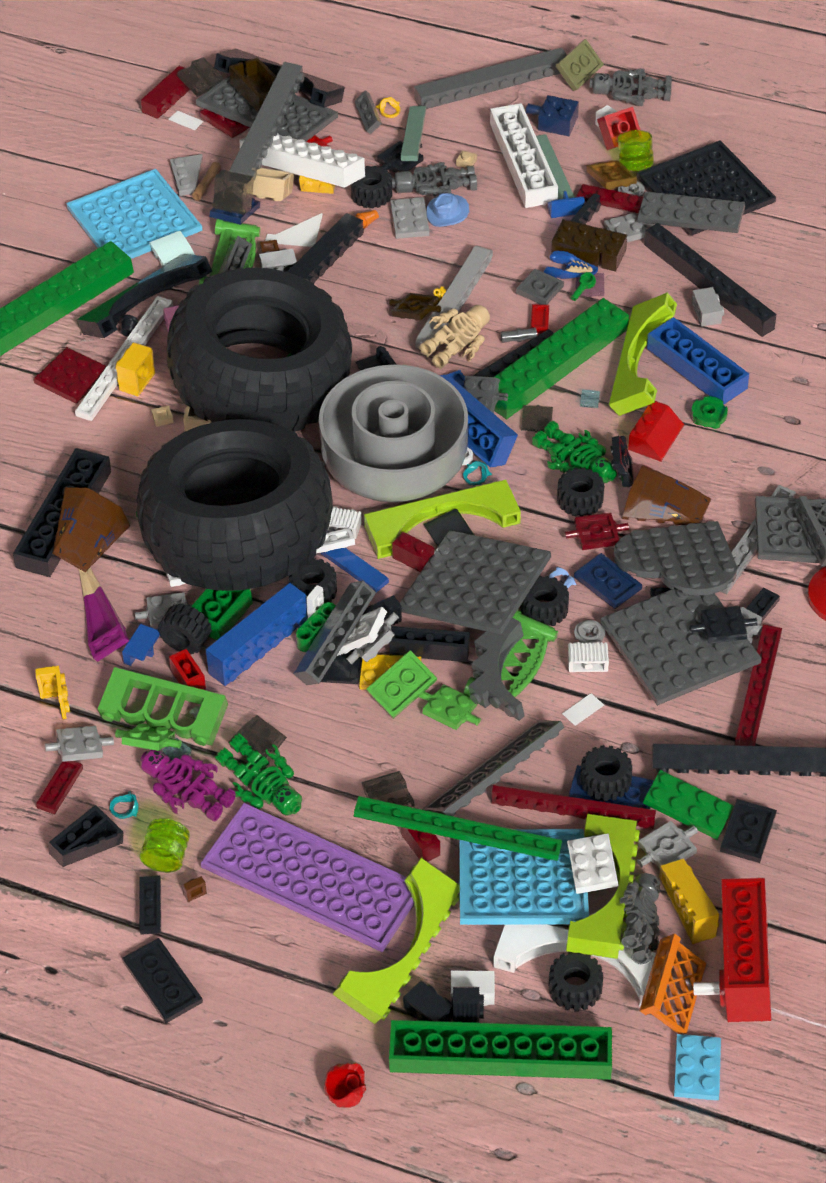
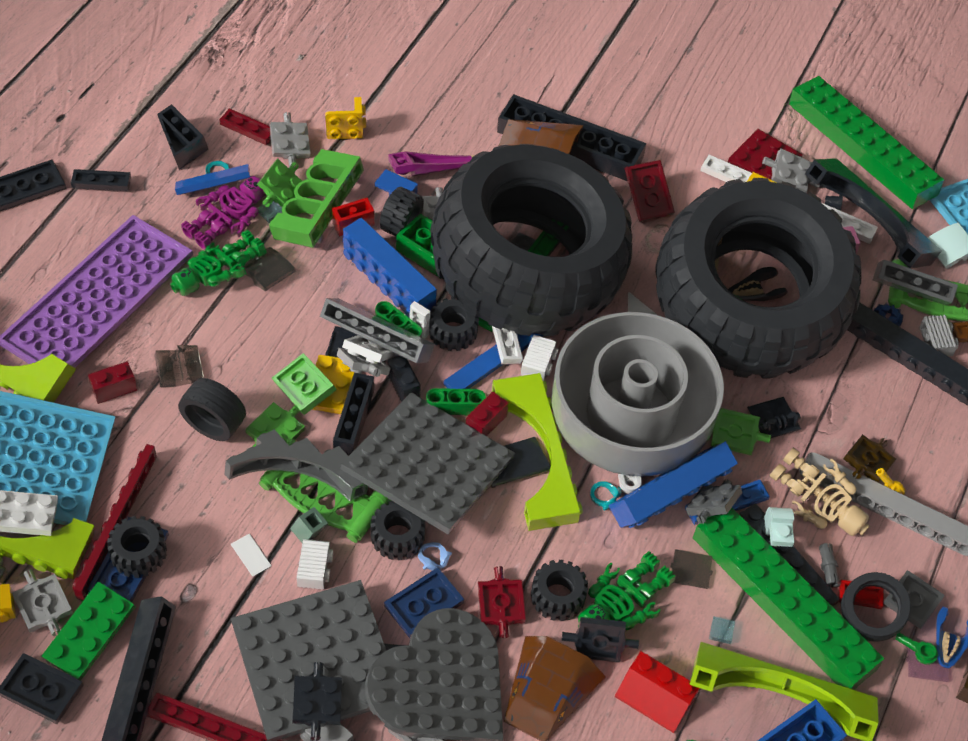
camera: 90 degrees right, 5 degrees up
clear neon green wheel [139,818,190,873] -> none
reddish brown plate [183,876,207,902] -> none
green plate [353,796,562,861] -> none
dark grey plate [422,720,565,816] -> none
light grey gear [574,620,605,643] -> none
none -> blue tile [175,164,250,195]
none -> black tyre [178,378,246,441]
none -> sand green brick [290,507,328,543]
none -> green beam [426,388,486,416]
none -> dark red tile [625,160,675,222]
none -> light grey plate [762,149,820,193]
none -> light aqua brick [764,507,794,547]
none -> black tyre [841,572,911,642]

